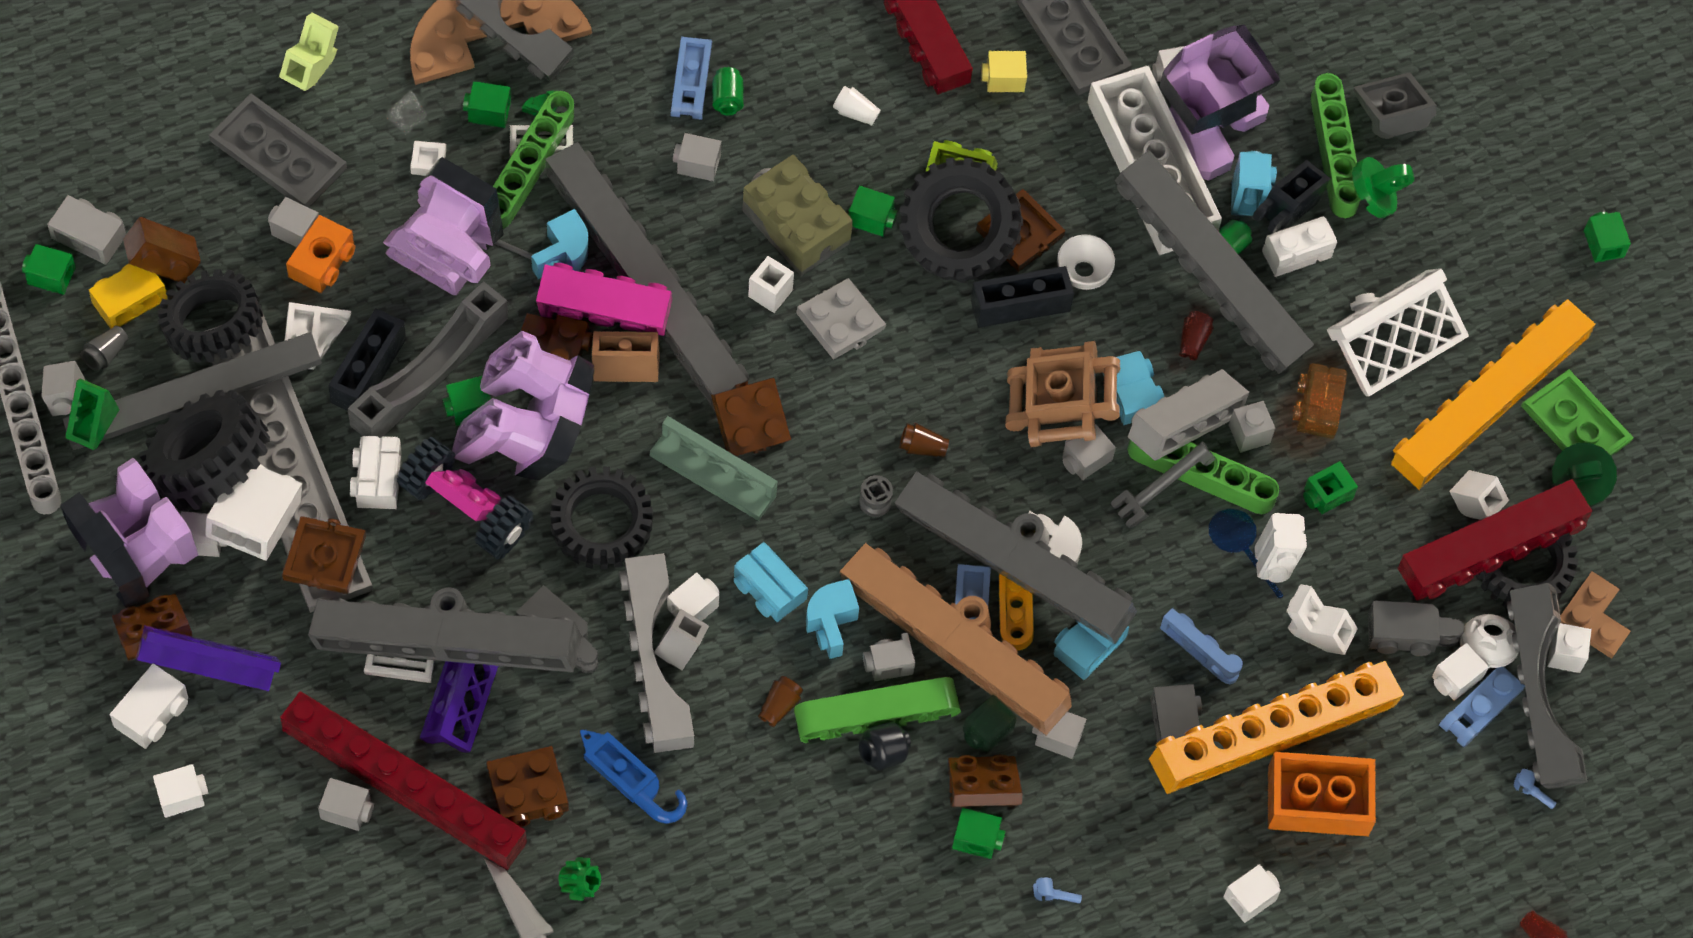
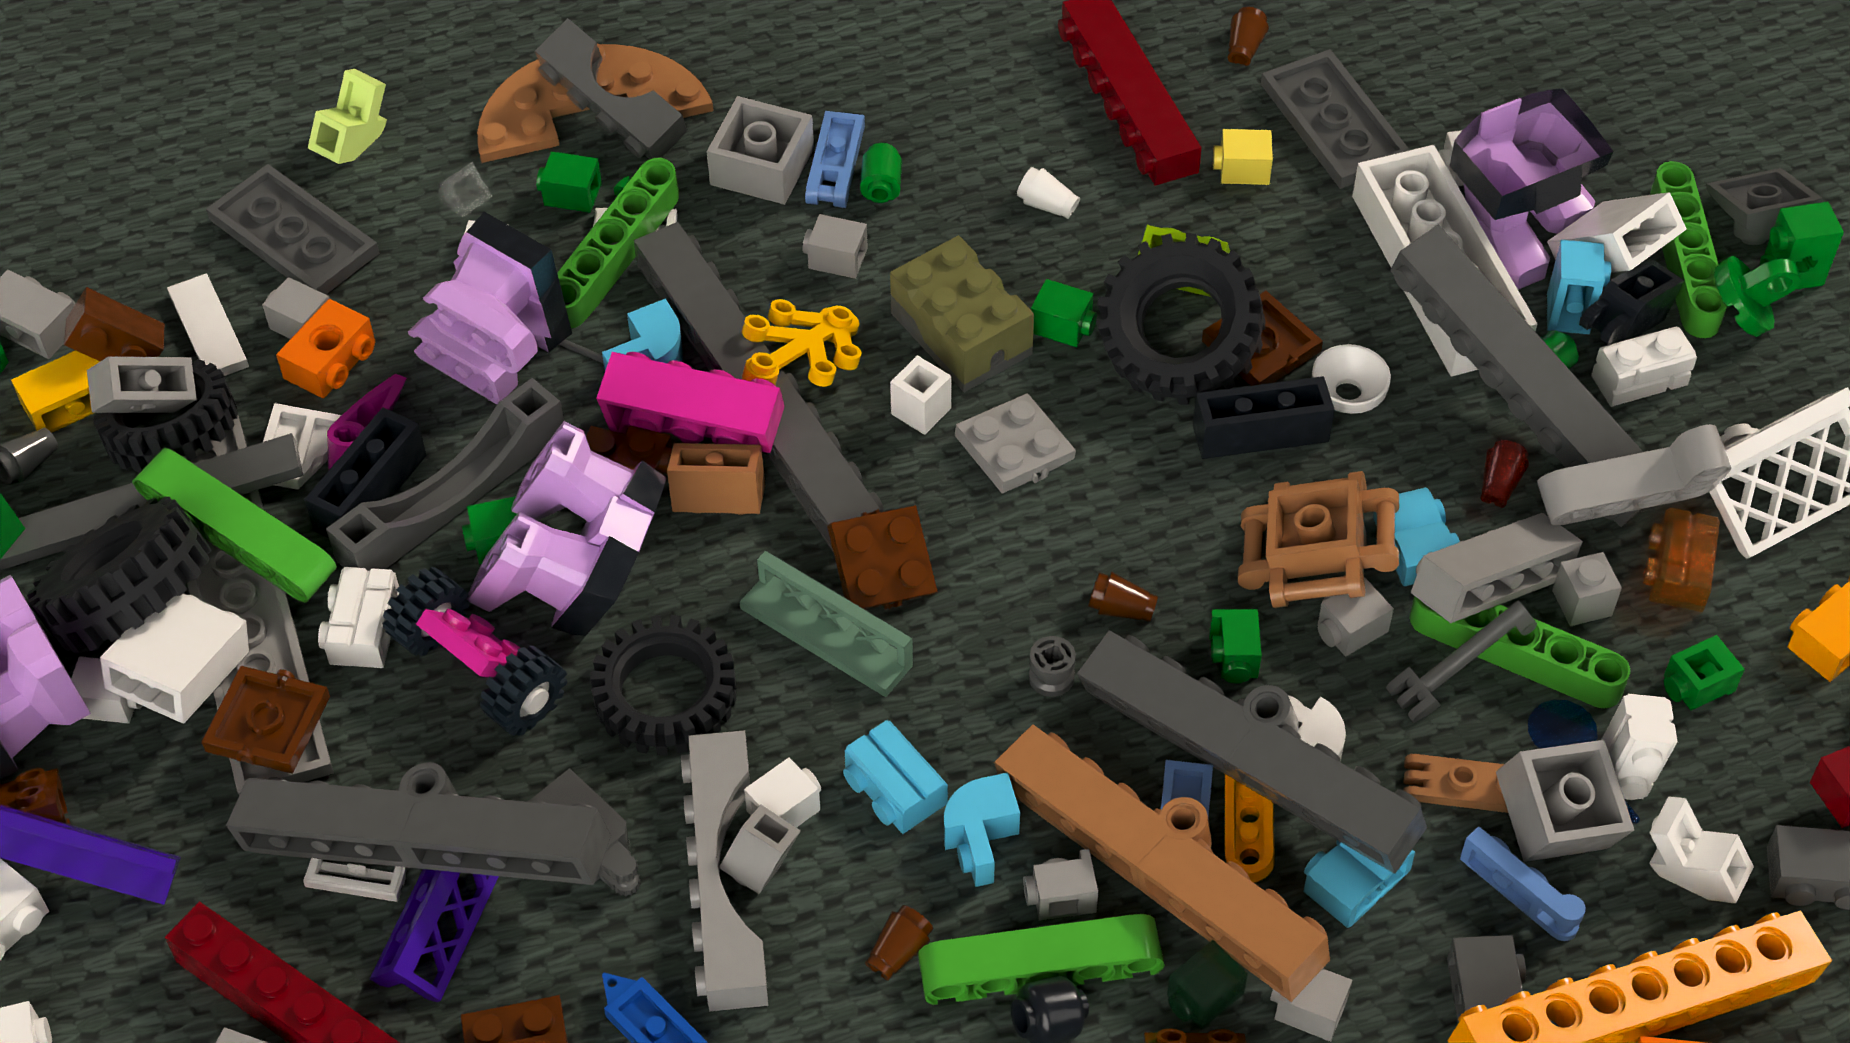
camera: 10 degrees right, 10 degrees down
none -> light grey brick [87,357,197,413]
none -> bright green beam [132,448,337,603]
none -> white tile [167,273,249,376]
none -> magenta piece [327,374,406,470]
none -> light grey brick [707,96,814,205]
none -> yellow plant [742,299,862,387]
none -> green brick [1209,609,1262,683]
none -> medium nougat hinge [1403,754,1508,813]
none -> light grey brick [1496,740,1634,862]
none -> light grey beam [1537,424,1732,526]
none -> white brick [1547,192,1686,273]
none -> green brick [1760,202,1844,290]

